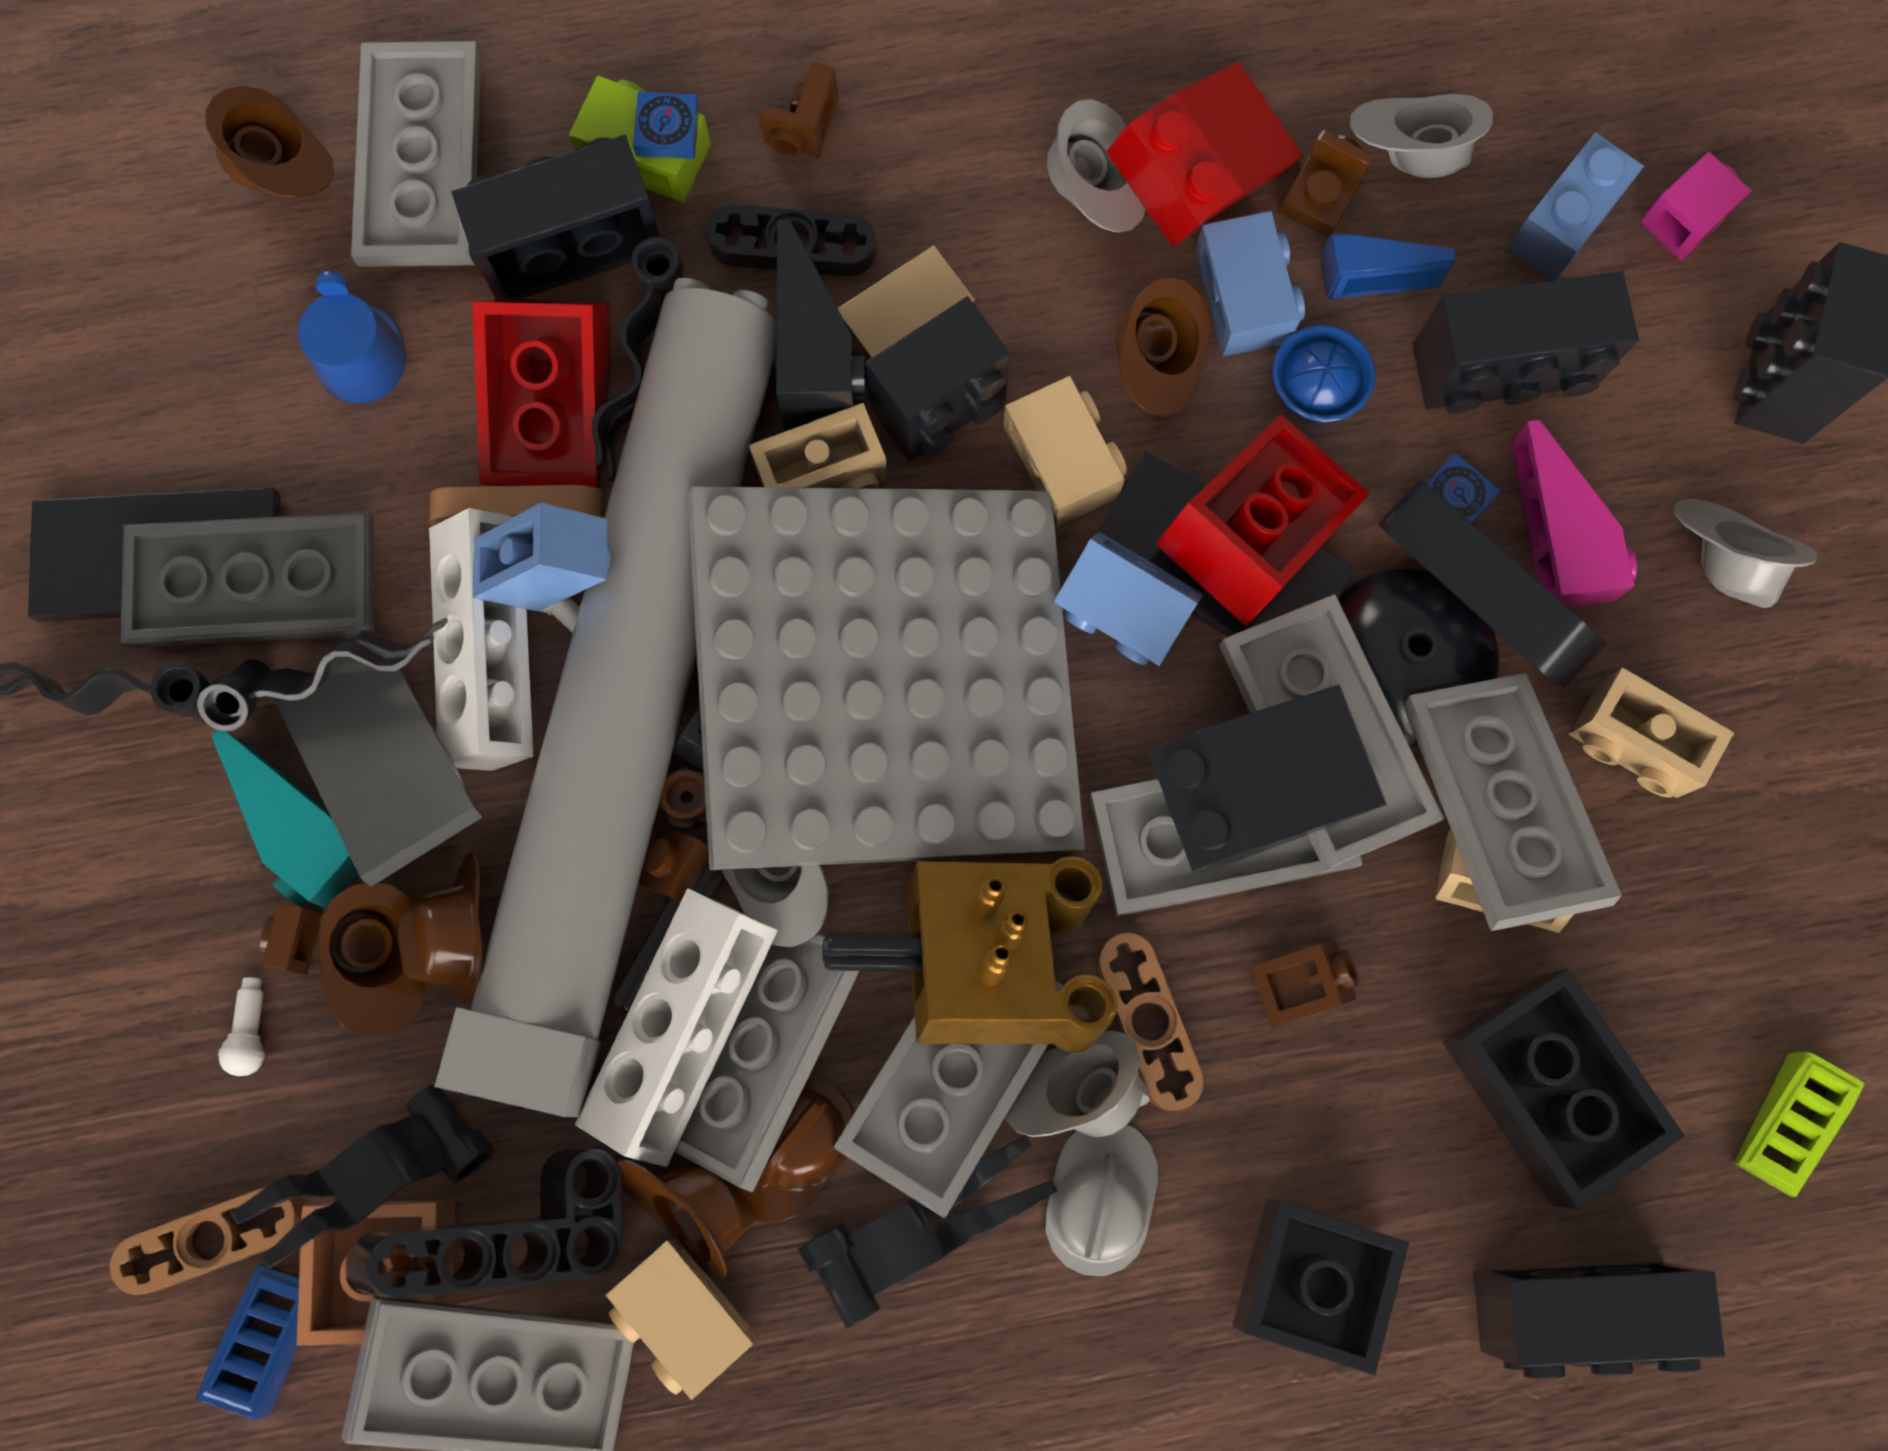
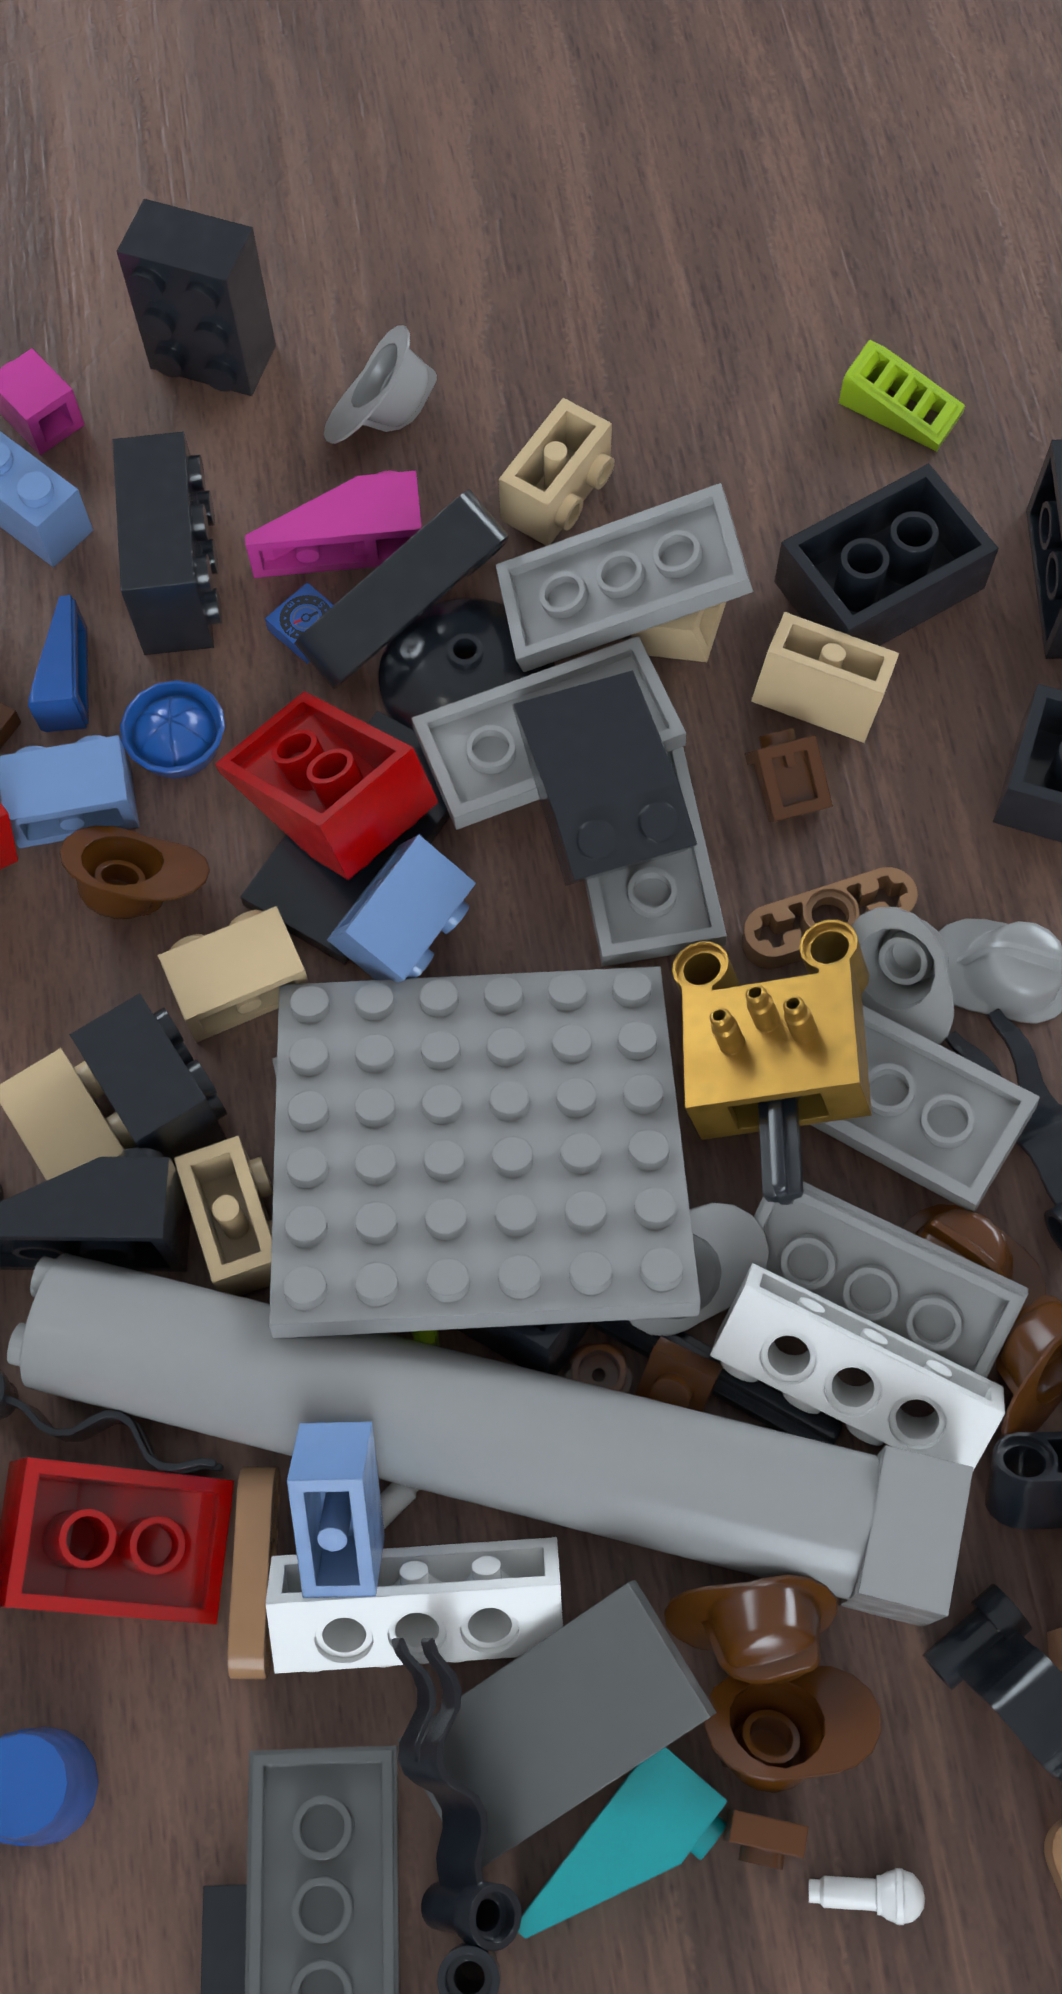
camera: 85 degrees left, 10 degrees down
none -> tan brick [751,612,899,743]

